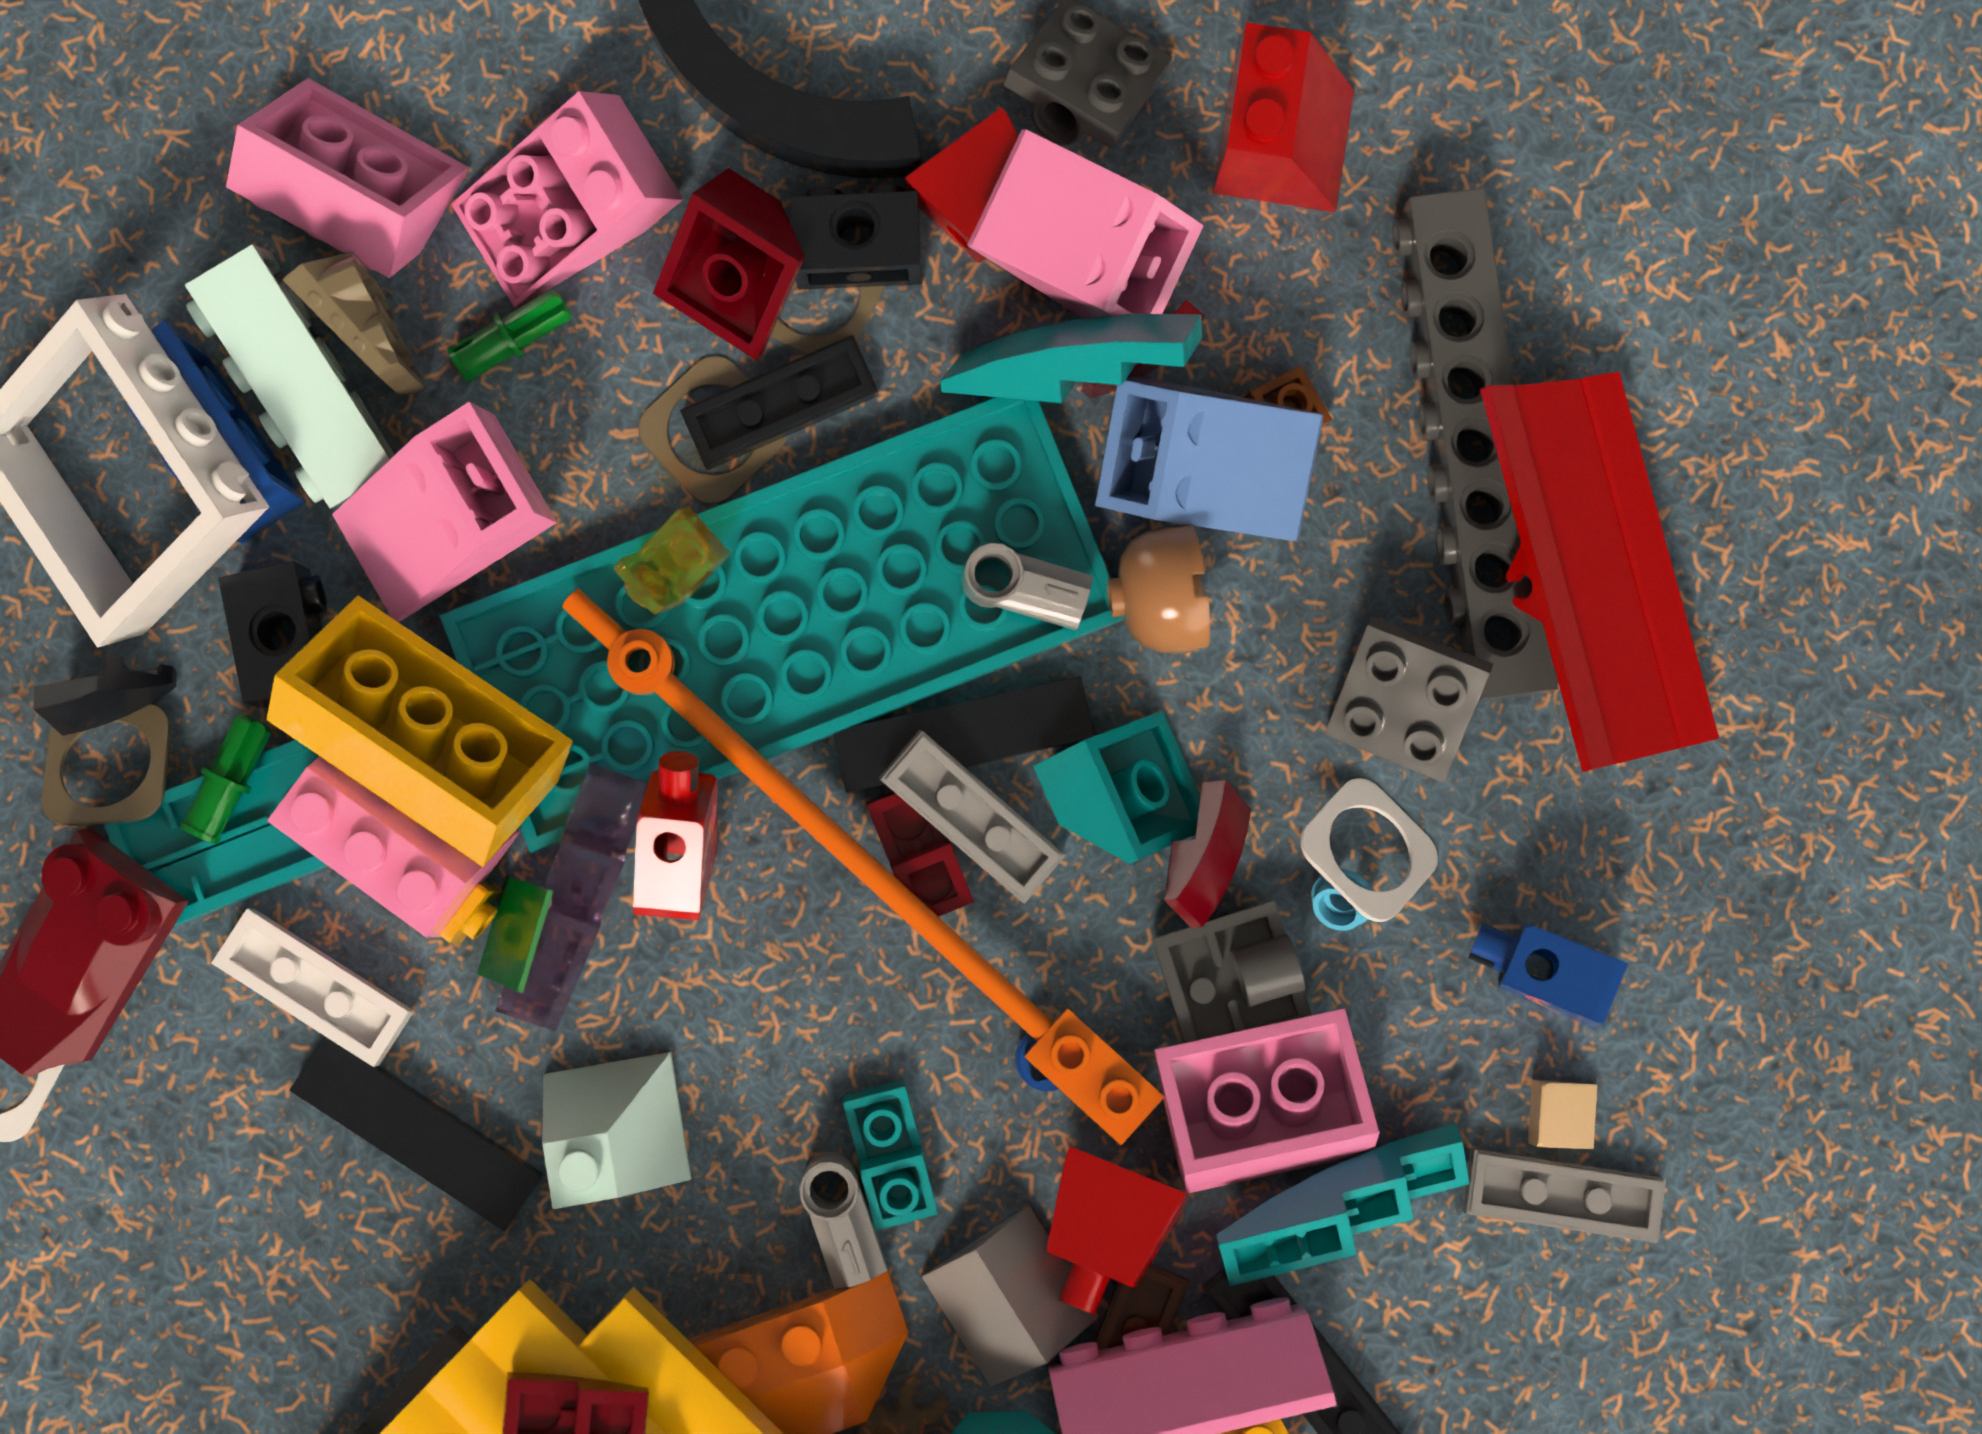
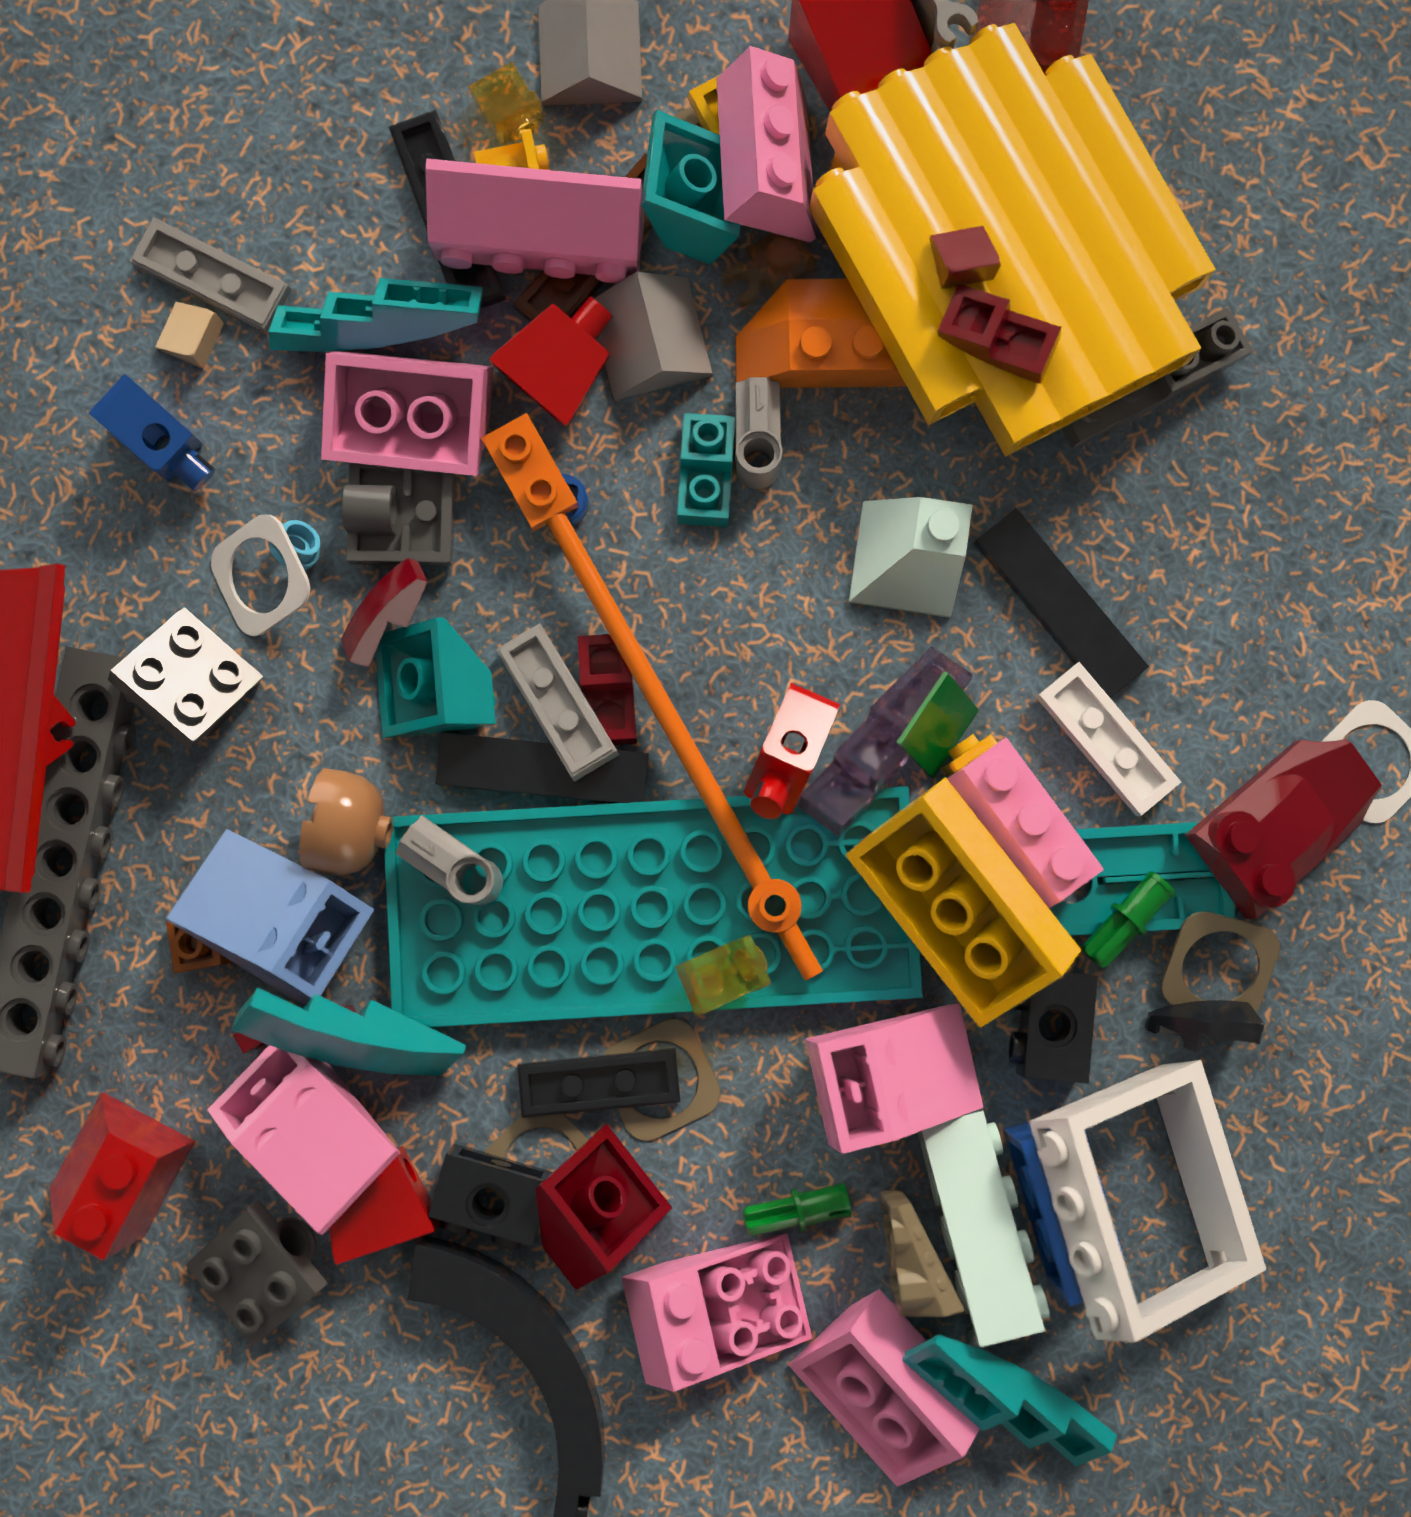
camera: 160 degrees left, 0 degrees up
none -> teal slope [902,1335,1117,1466]

